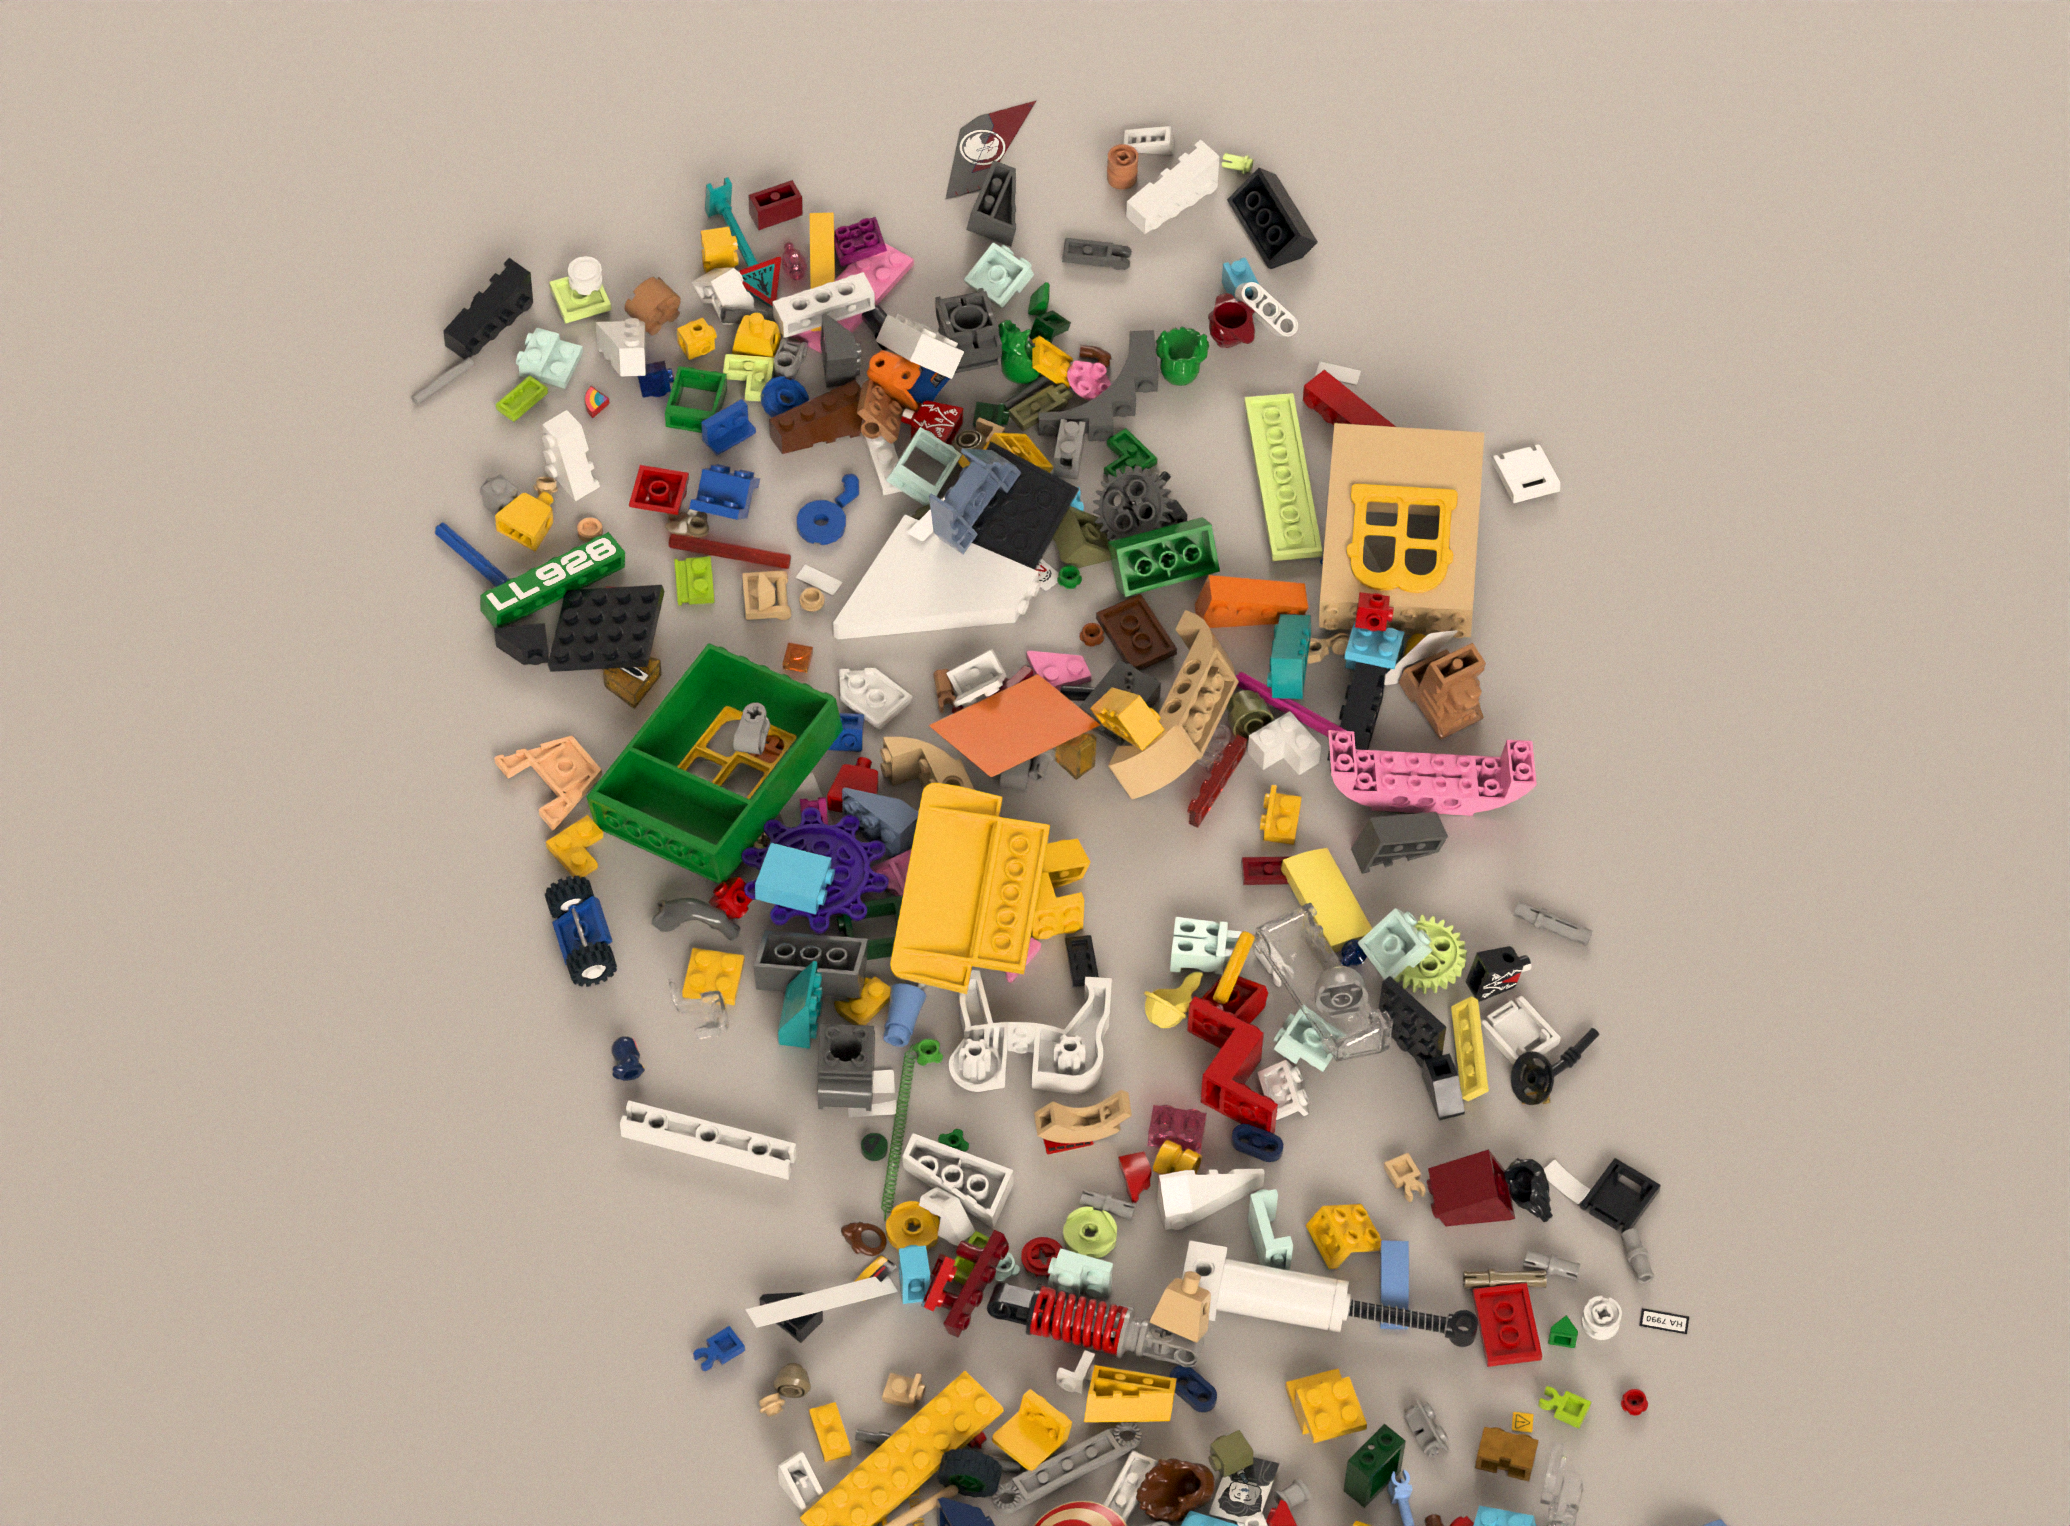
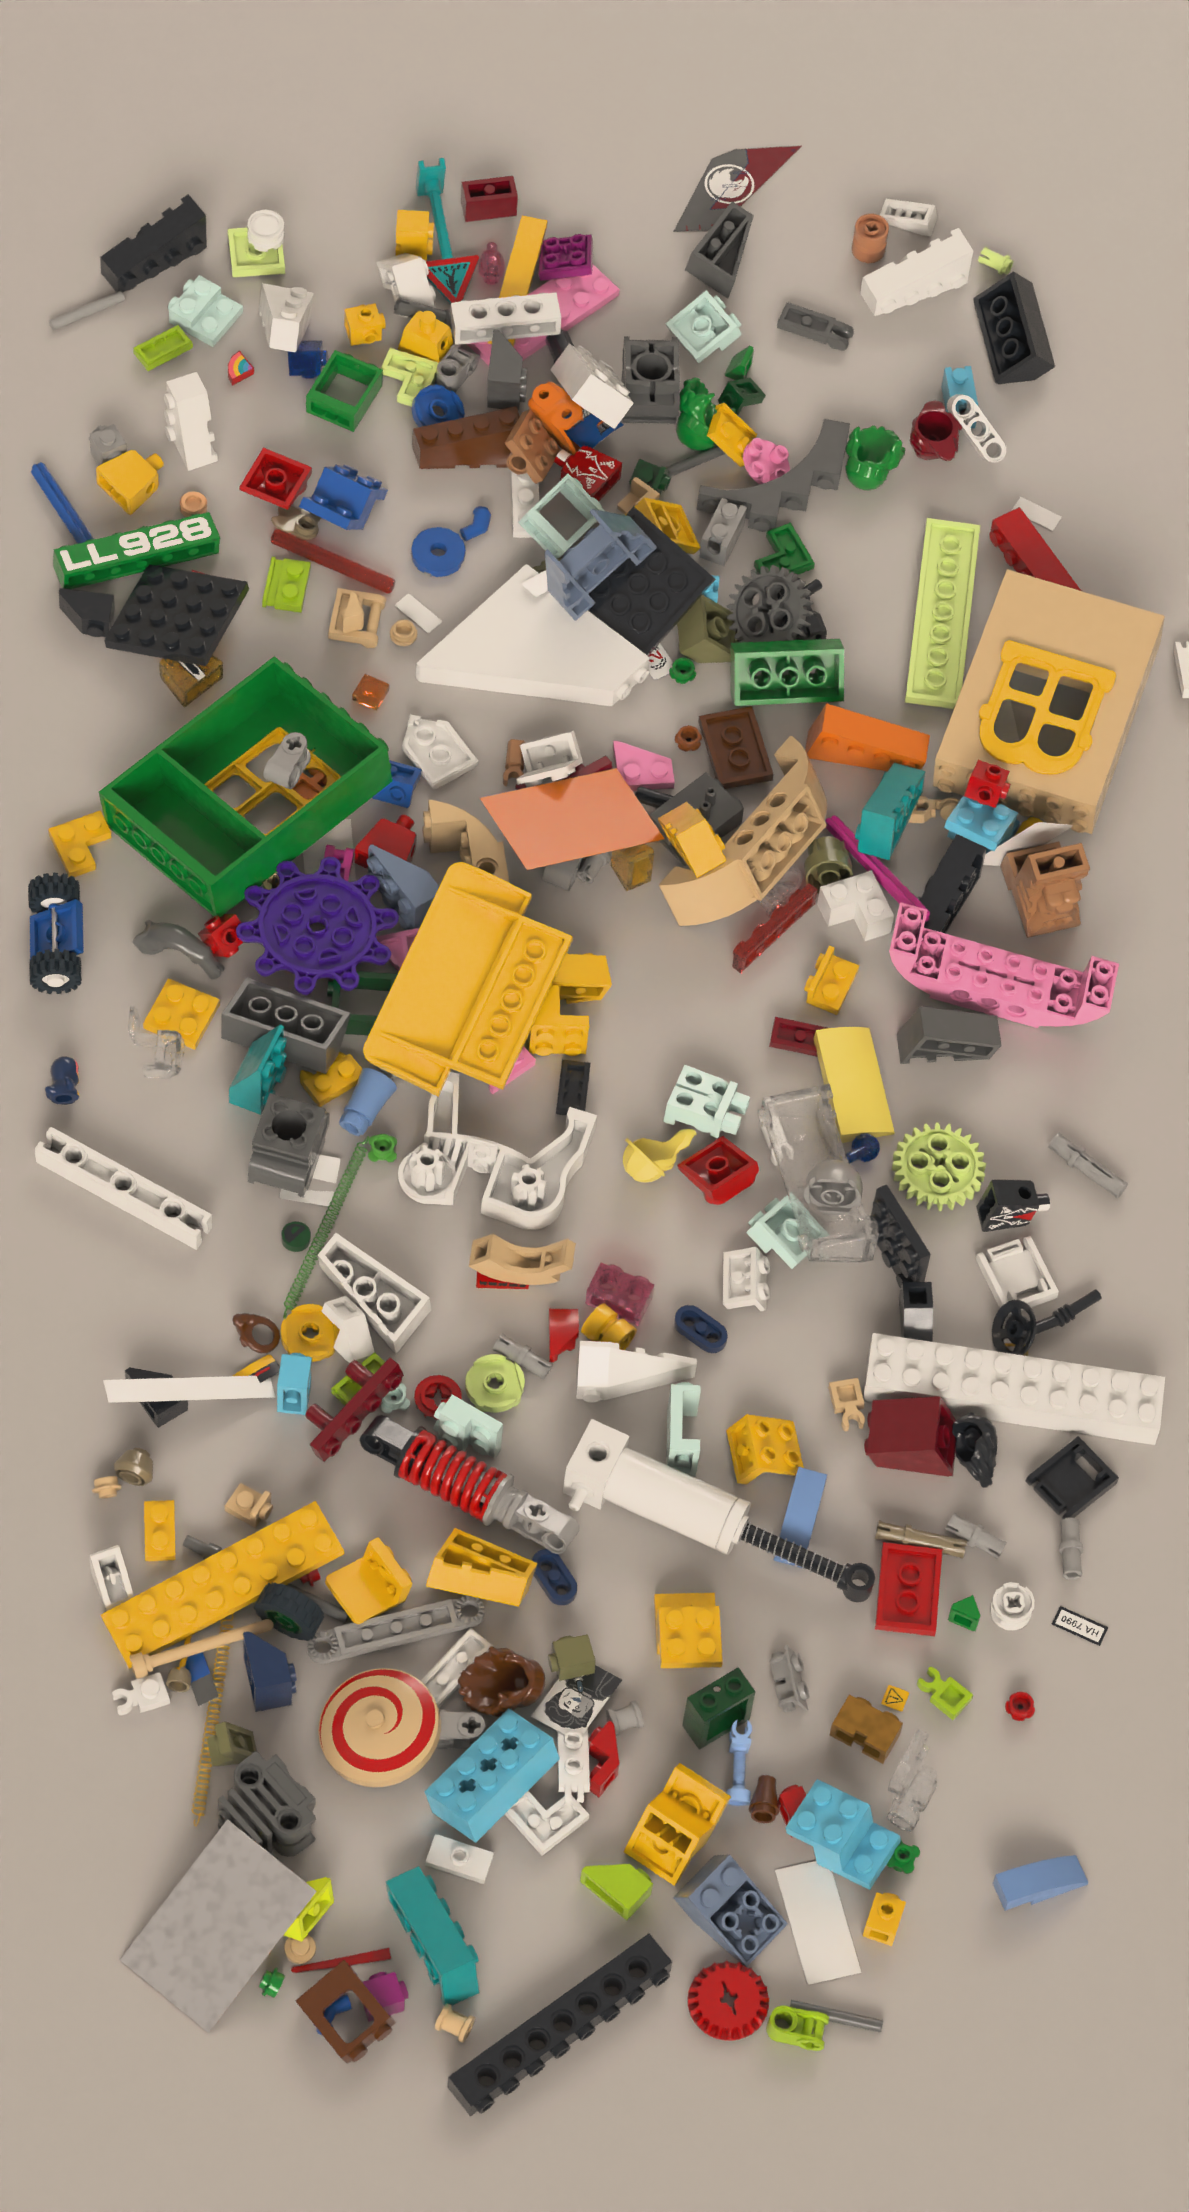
camera: 10 degrees right, 5 degrees up
light nougat wing [494,736,602,831] -> none
tan plate [533,477,558,496] -> none
medium nougat brick [625,277,681,336] -> none
blue plate [693,1326,745,1371] -> none
blue bracket [701,399,756,455] -> none
medium azure brick [755,843,835,914] -> none
red plate [921,1253,957,1312] -> none
green plate [938,1129,969,1152] -> none
dark tan cone [952,430,986,458] -> none
olive hinge [1008,383,1073,432] -> none
white bracket [1056,1350,1095,1394] -> none
reddish brown arm [1079,345,1112,368] -> none
tan torso [1149,1271,1211,1343] -> none
red bracket [1187,996,1278,1134] -> none
yellow axle [1213,931,1255,1004] -> none
light aqua plate [1358,908,1433,980] -> none
light yellow plate [1451,996,1489,1101] -> none
white sticker [1544,1160,1590,1204] -> none
none -> white brick [863,1333,1165,1445]

